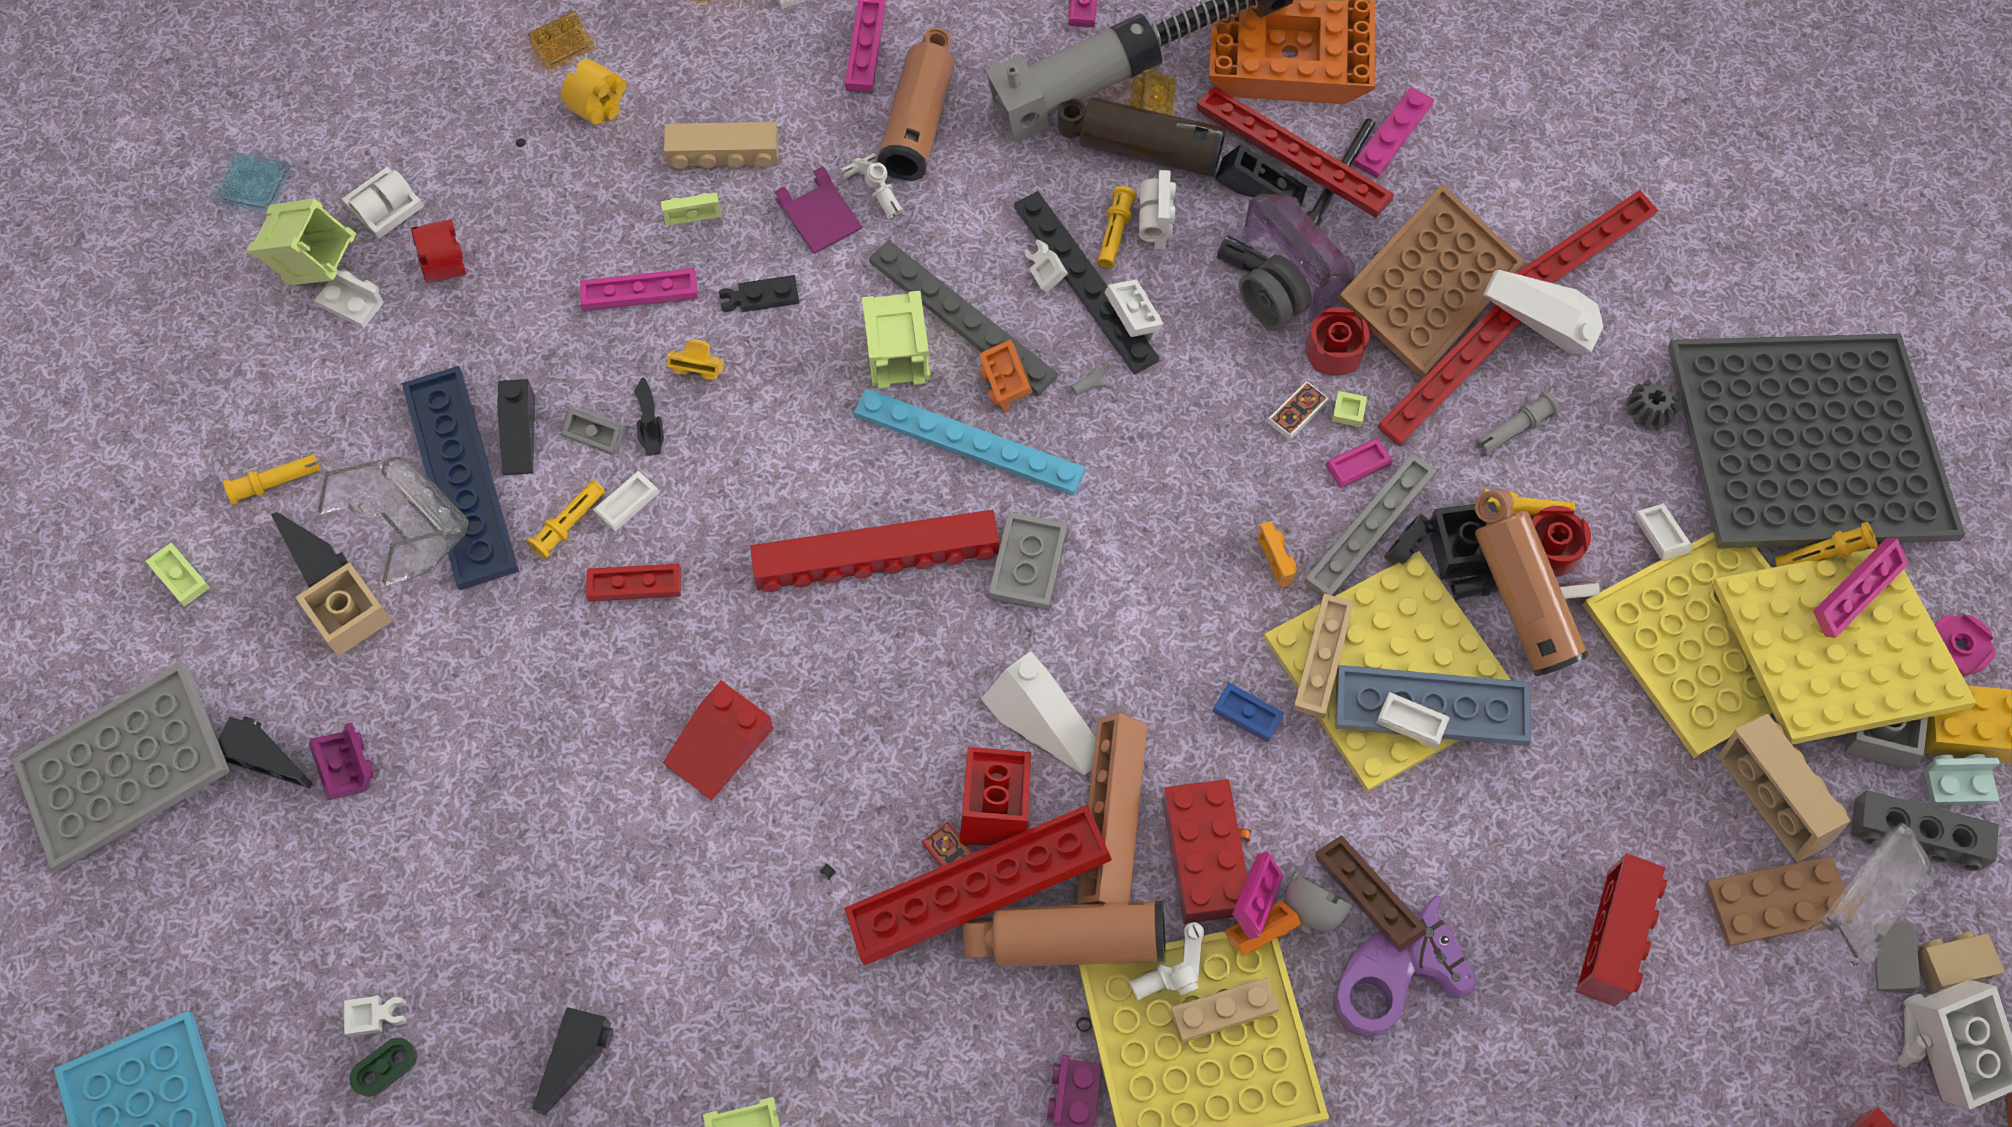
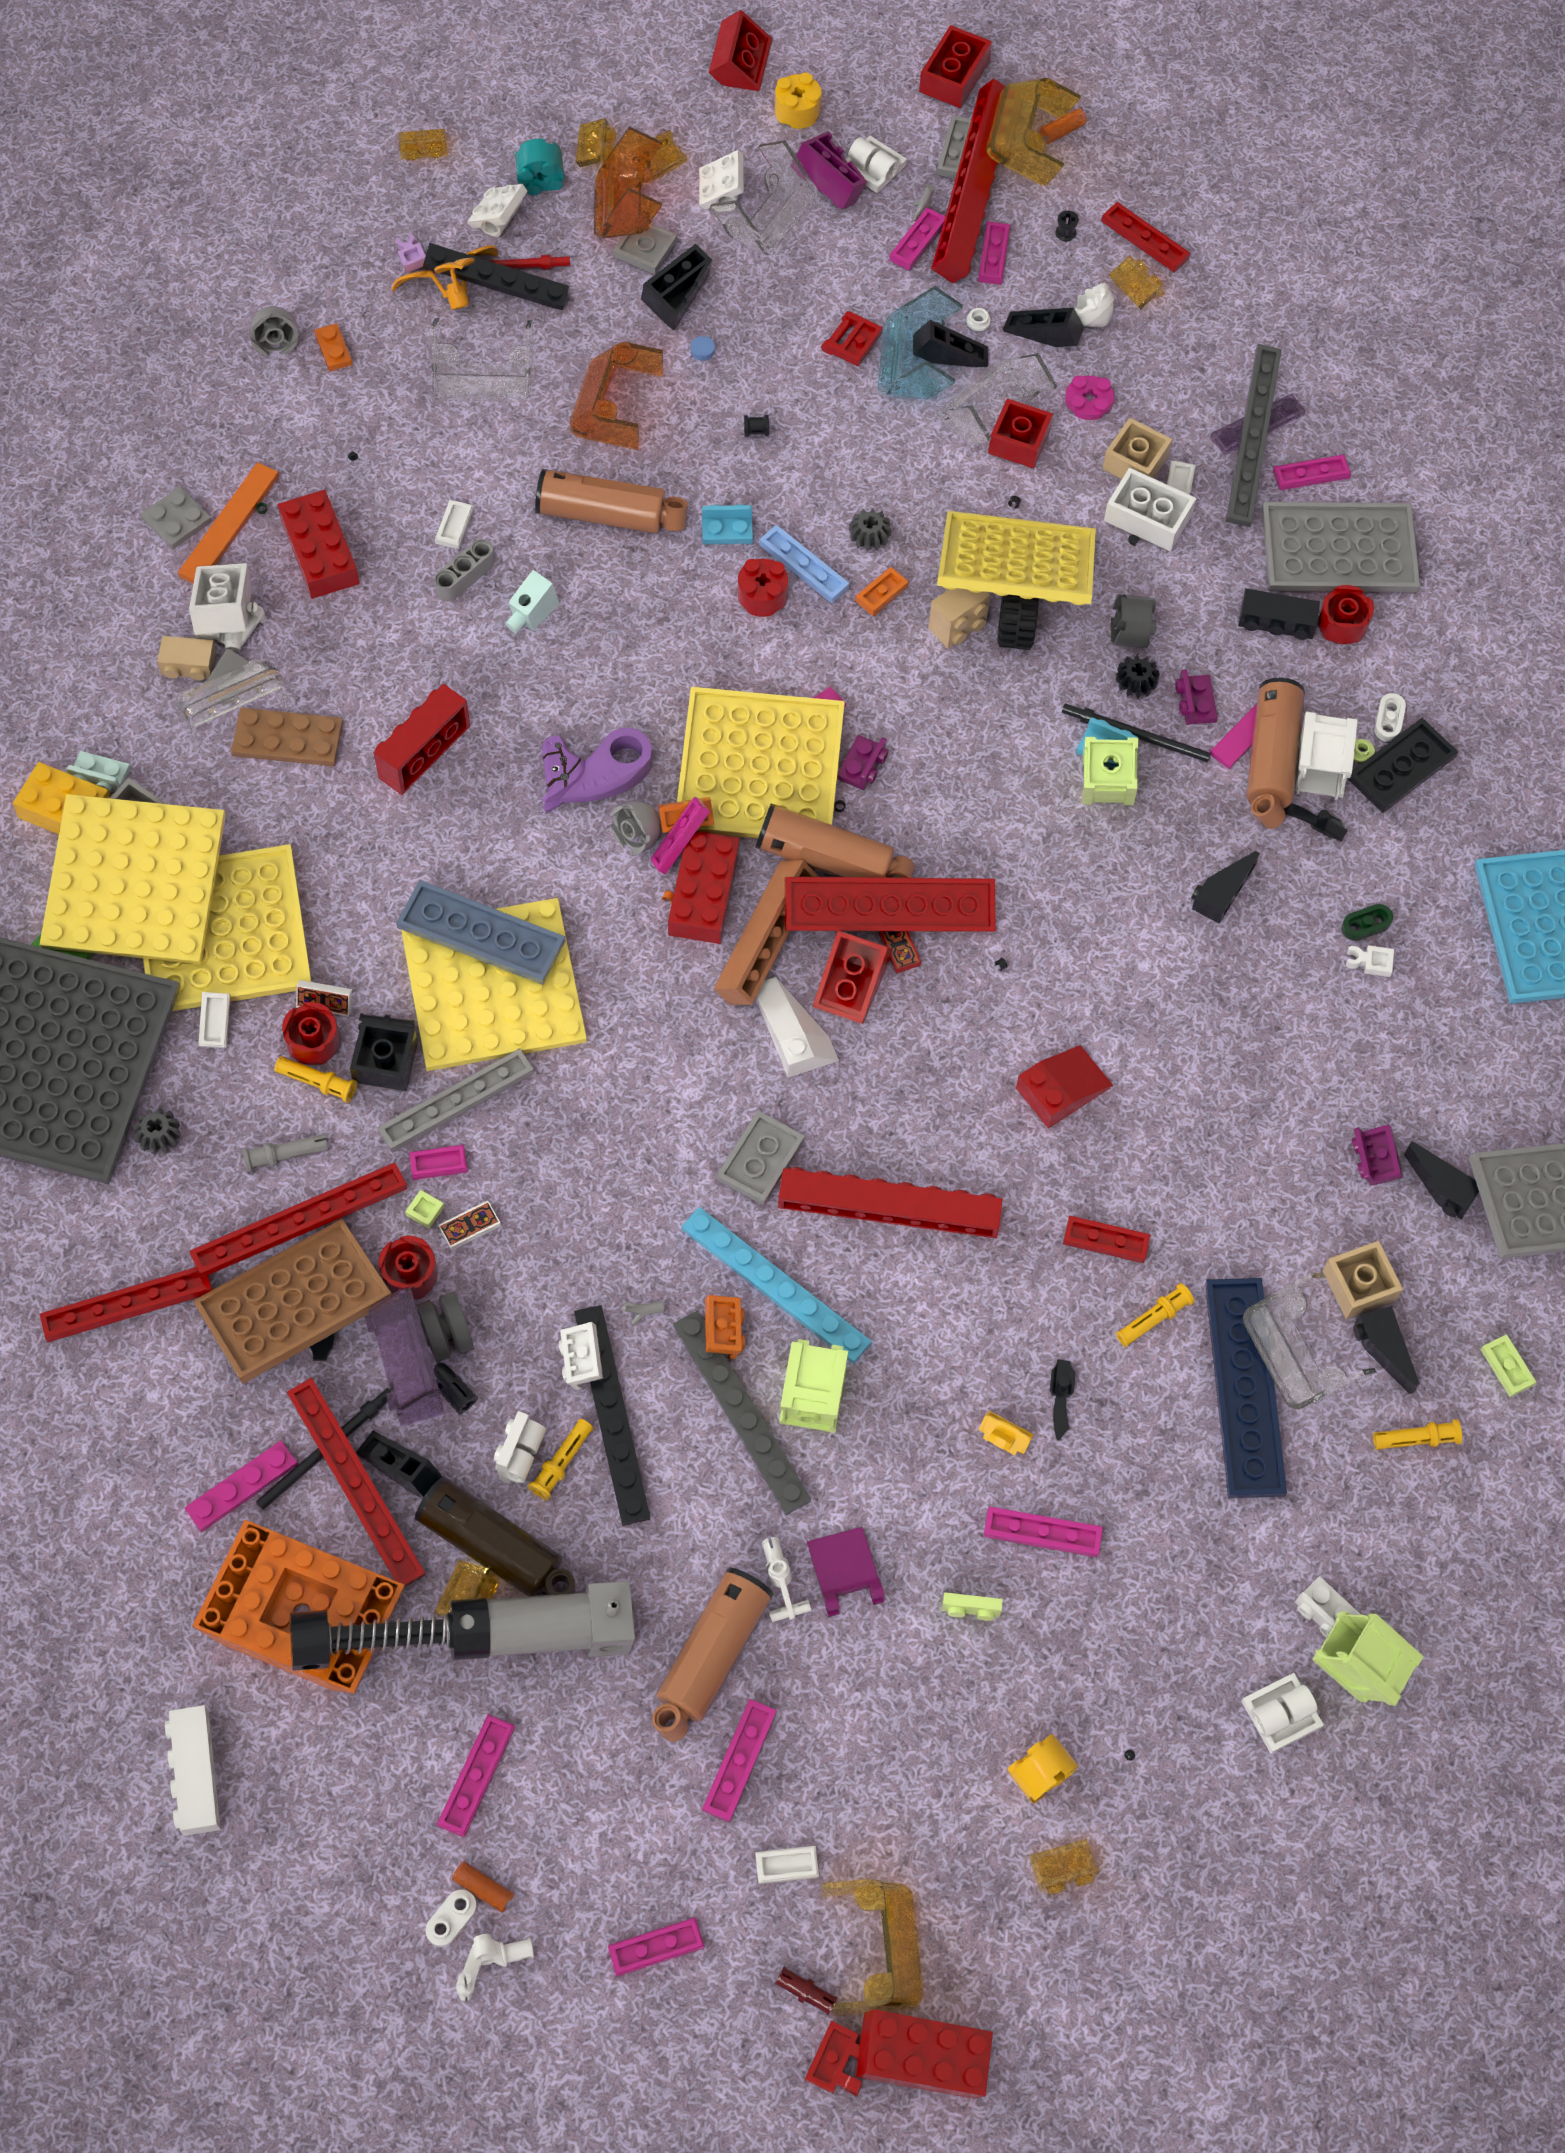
camera: 165 degrees left, 0 degrees up
clear light blue plate [215,152,291,212] -> none
red brick [411,219,466,284] -> none
black slope [497,379,535,475] -> none
light grey slope [561,407,629,454] -> none
white tile [593,471,660,532] -> none
tan brick [664,122,779,169] -> none
black plate [719,275,799,312] -> none
white plate [1025,239,1068,292] -> none
white pin [1129,922,1204,1001] -> none
tan plate [1170,977,1279,1043] -> none
blue plate [1212,682,1284,742] -> none
light orange plate [1257,521,1297,588] -> none
tan plate [1293,593,1354,719] -> none
reddish brown plate [1315,835,1426,952] -> none
white tile [1376,692,1450,749] -> none
black plate [1384,513,1431,565] -> none
nougat piece [1475,488,1589,676] -> none
white wedge [1483,269,1604,355] -> none
tan brick [1718,713,1851,863] -> none
yellow pin [1775,522,1877,567] -> none
dark pink plate [1813,538,1909,638] -> none
dark grey brick [1851,790,1999,871] -> none
dark pink plate [1935,614,1996,677] -> none

